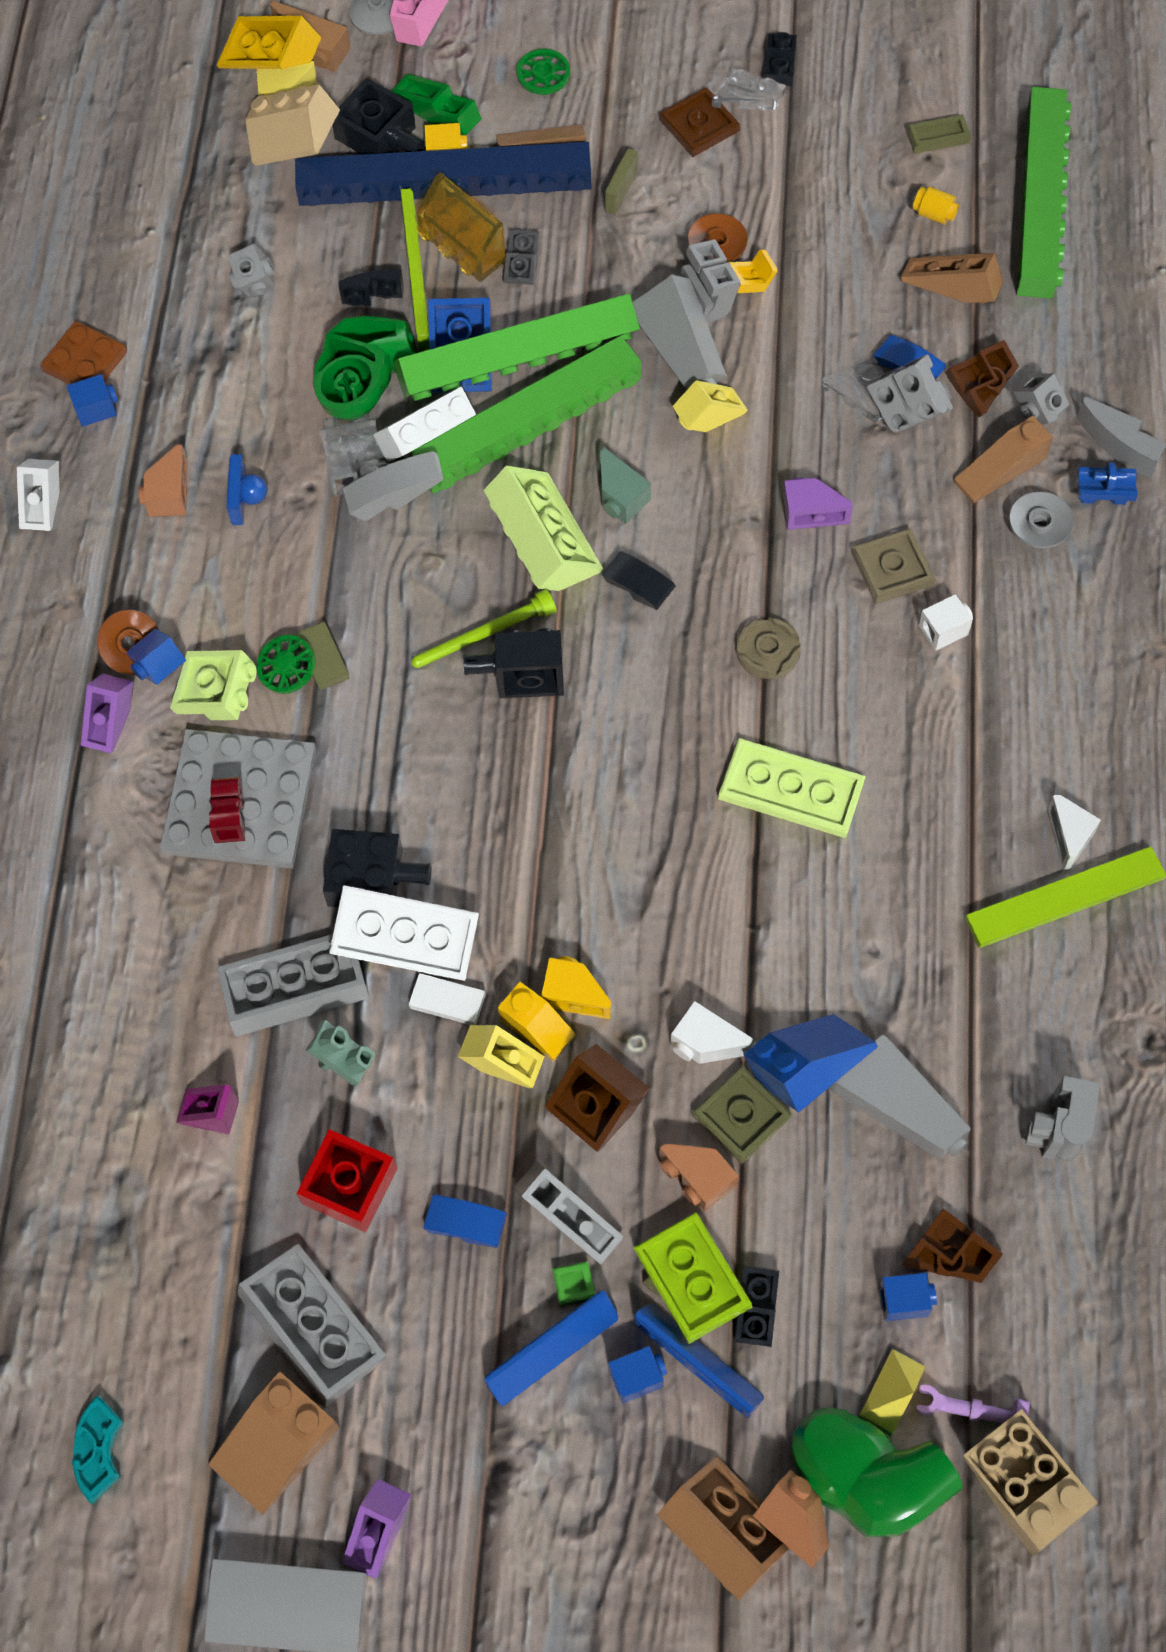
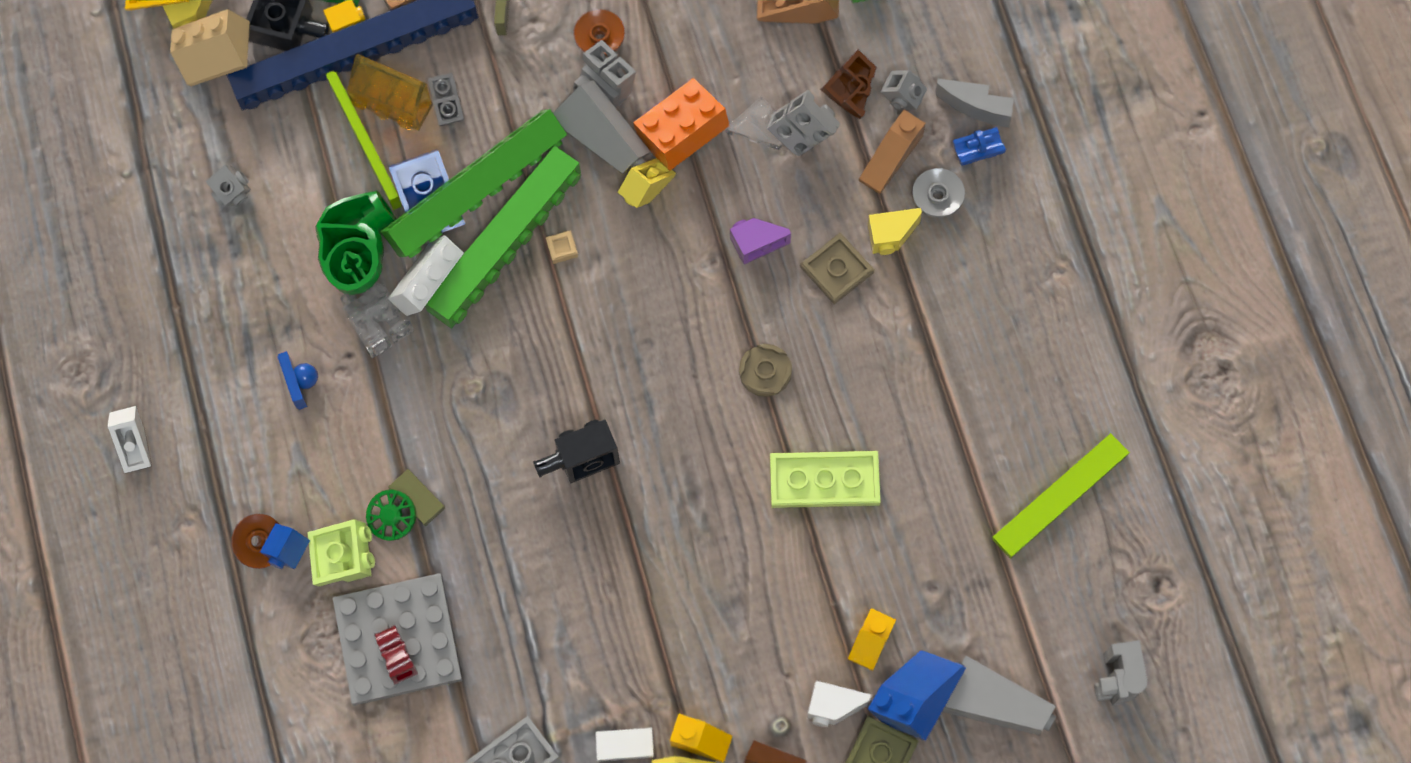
camera: 20 degrees left, 5 degrees up
dark orange plate [40,321,127,385] -> none
blue brick [67,374,118,427] -> none
medium lavender slope [80,674,133,753] -> none
nougat slope [138,445,188,517] -> none
black brick [323,829,432,907] -> none
white tile [329,885,479,981] -> none
black slope [338,270,404,307] -> none
light grey slope [343,451,444,522] -> none
lime piece [411,589,557,668] -> none
yellowish green slope [483,466,603,591] -> none
yellow slope [541,956,611,1019] -> none
sand green slope [600,448,651,524] -> none
black slope [602,551,676,610] -> none
yellow bracket [727,249,778,293] -> none
blue slope [874,335,946,380] -> none
white brick [919,594,973,651] -> none
white slope [1047,795,1101,870] -> none
none -> tan tile [546,230,578,264]
none -> orange brick [633,78,730,171]
none -> yellow slope [848,608,896,671]
none -> light yellow slope [868,208,922,255]

